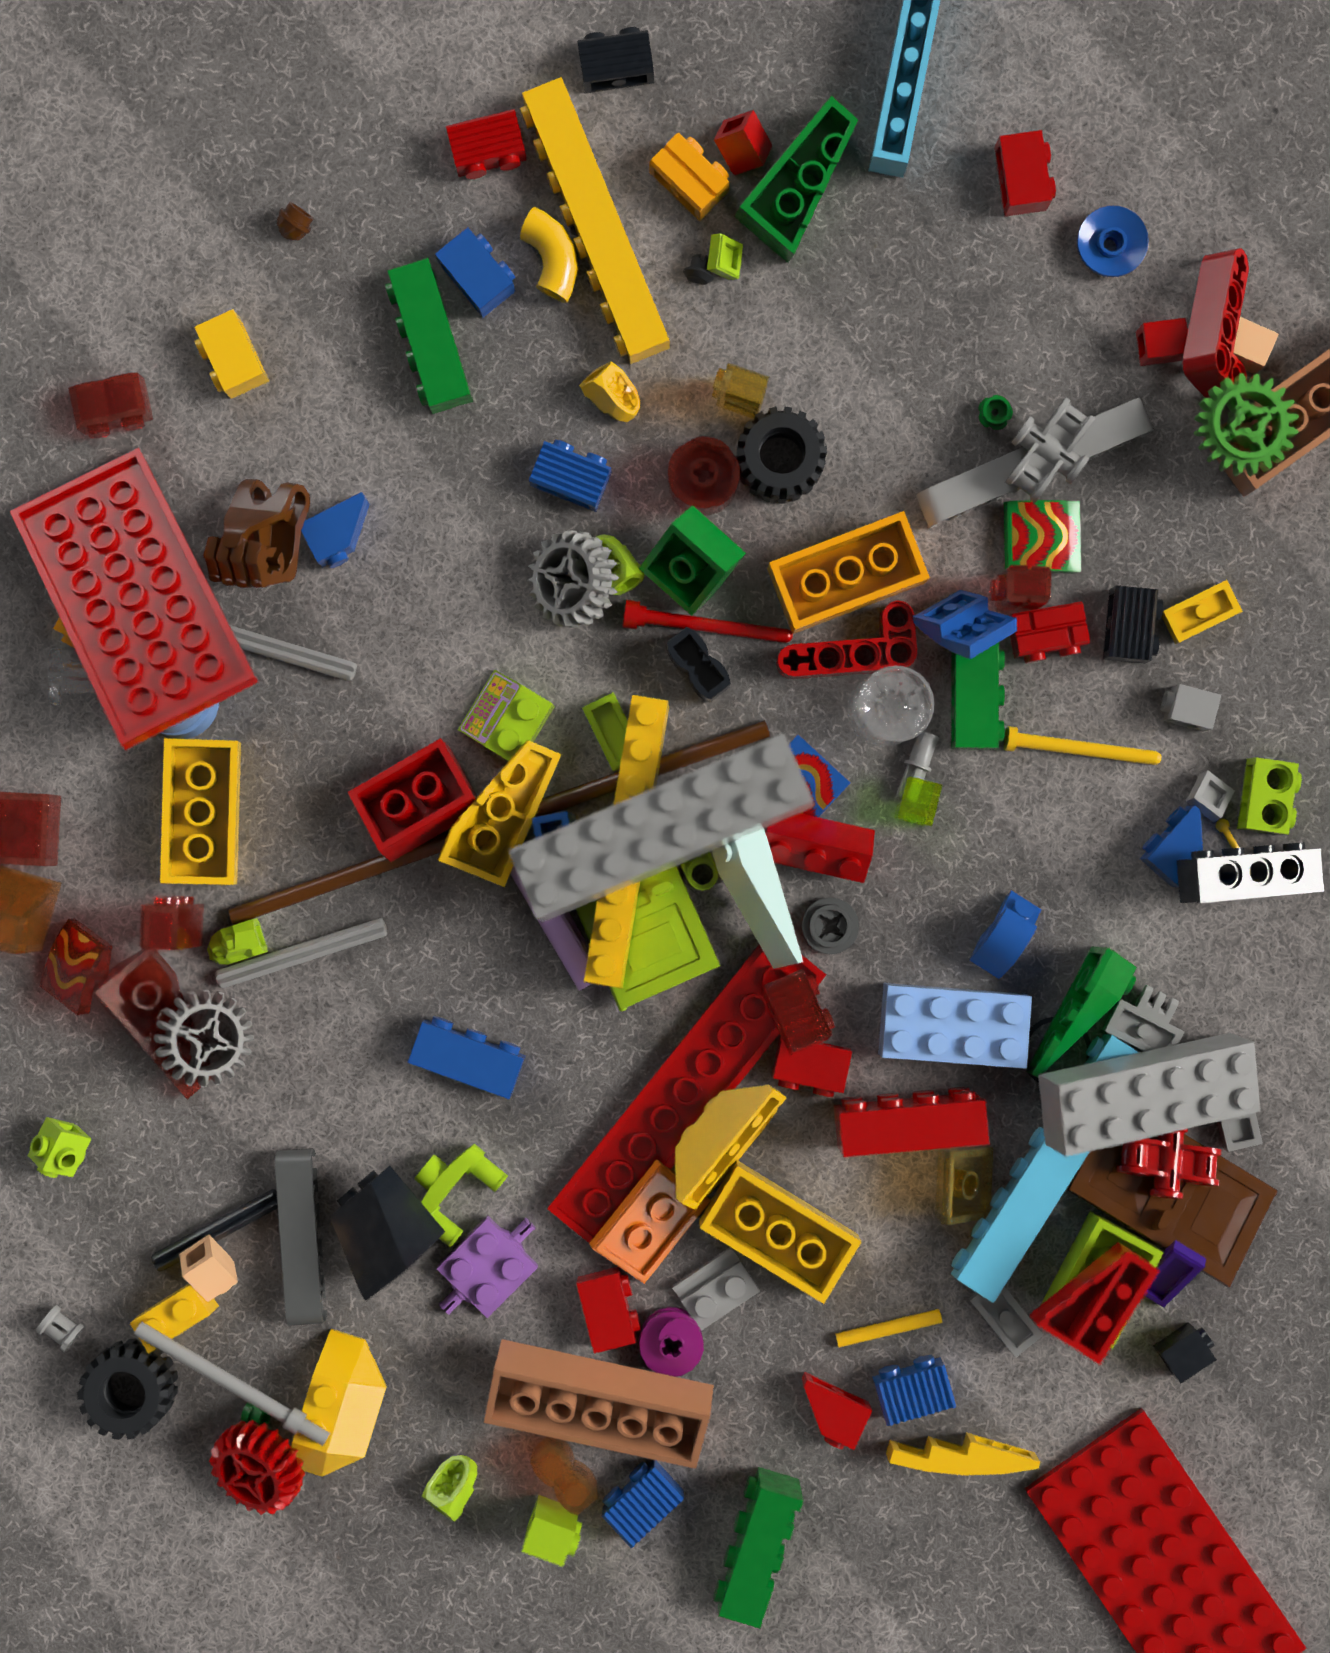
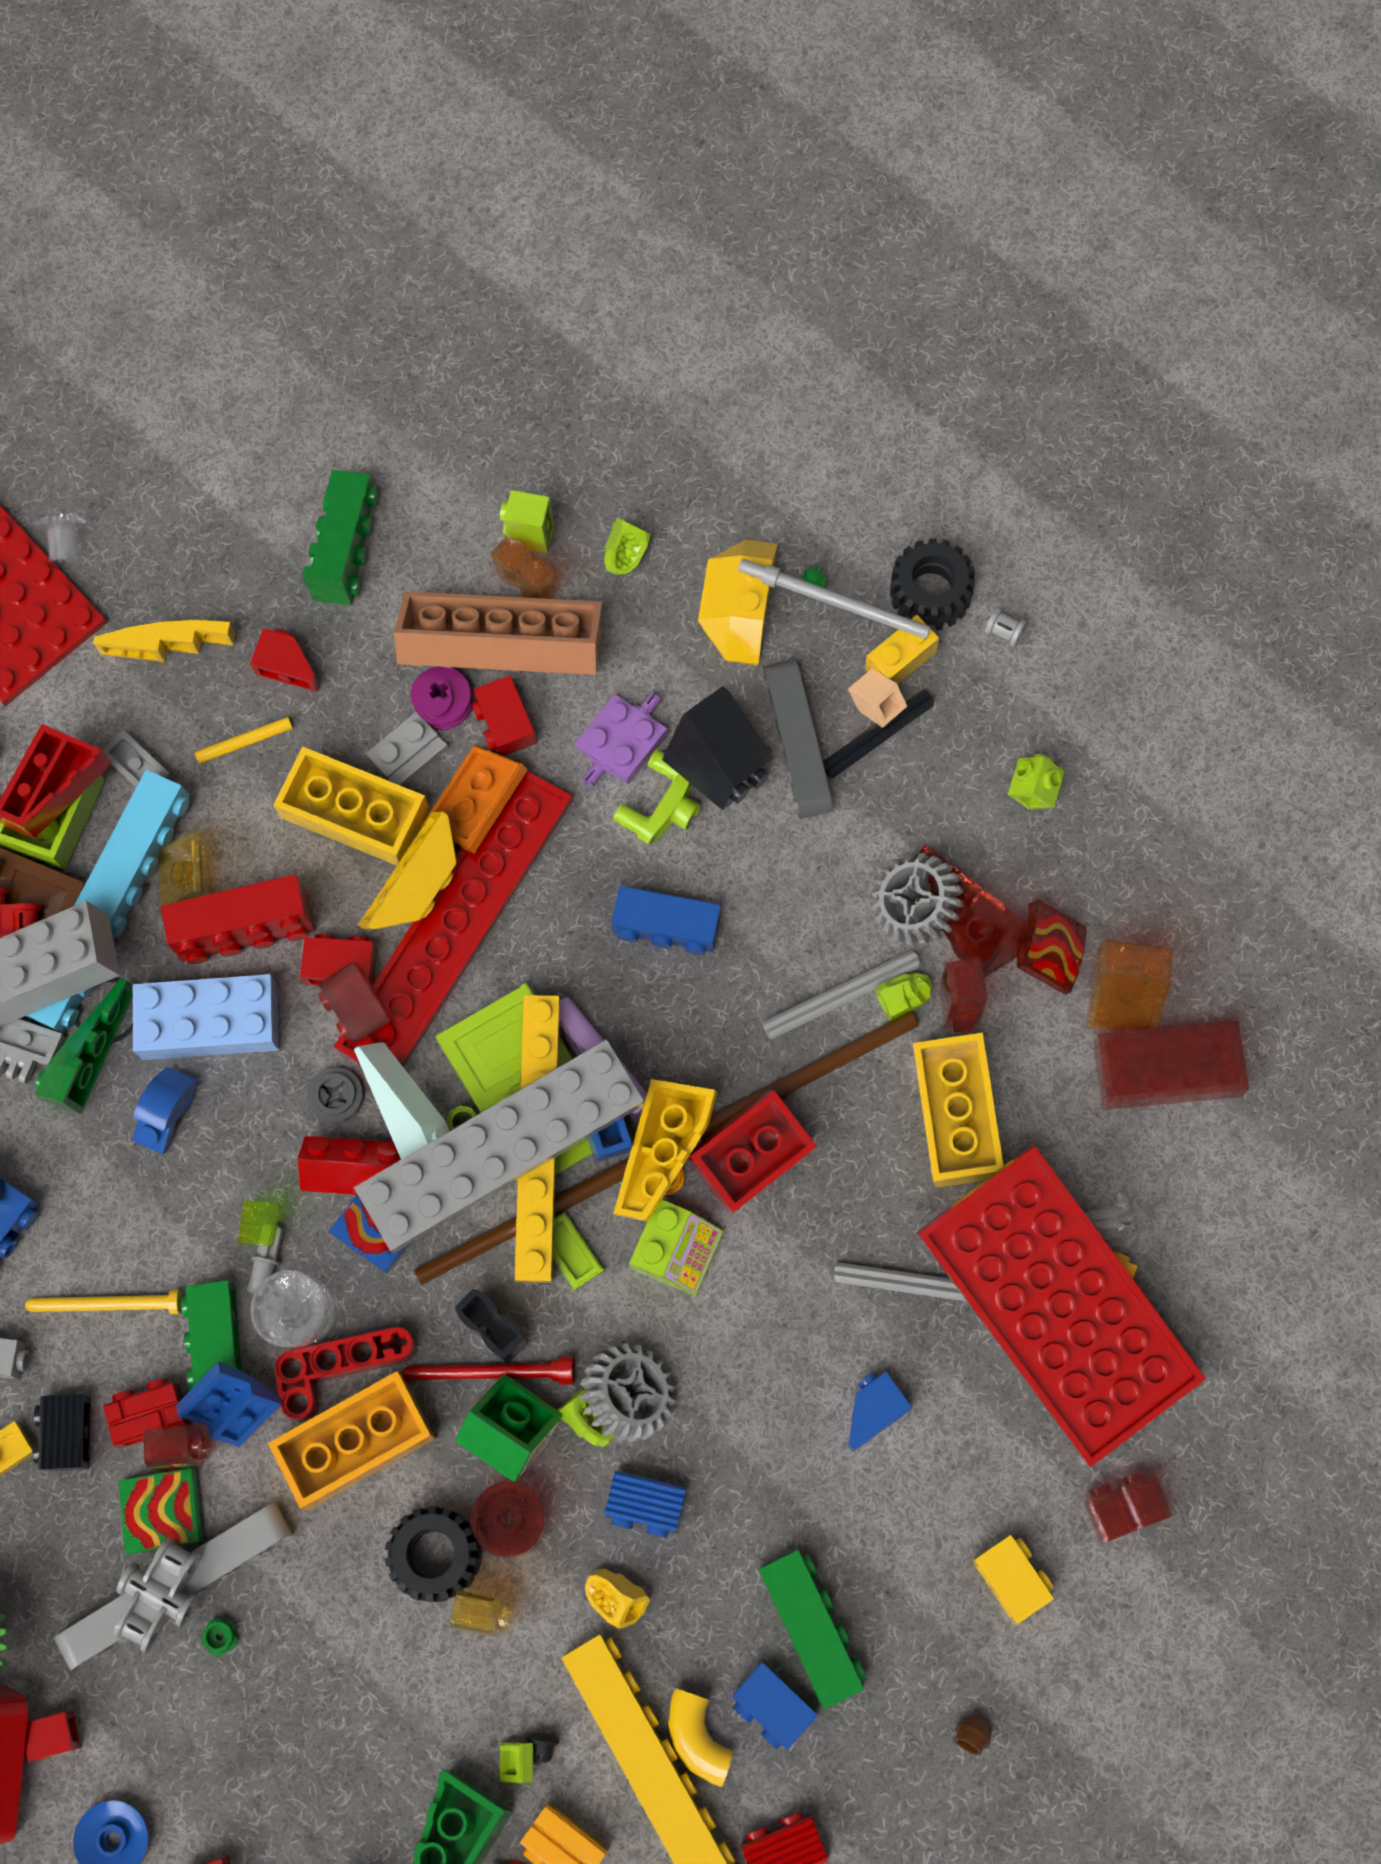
camera: 175 degrees right, 15 degrees down
reddish brown piece [203,479,310,588] -> none
red gear [209,1419,306,1515] -> none
blue brick [602,1460,684,1548] -> none
blue brick [872,1355,956,1426] -> none
none -> clear gear [34,512,88,563]

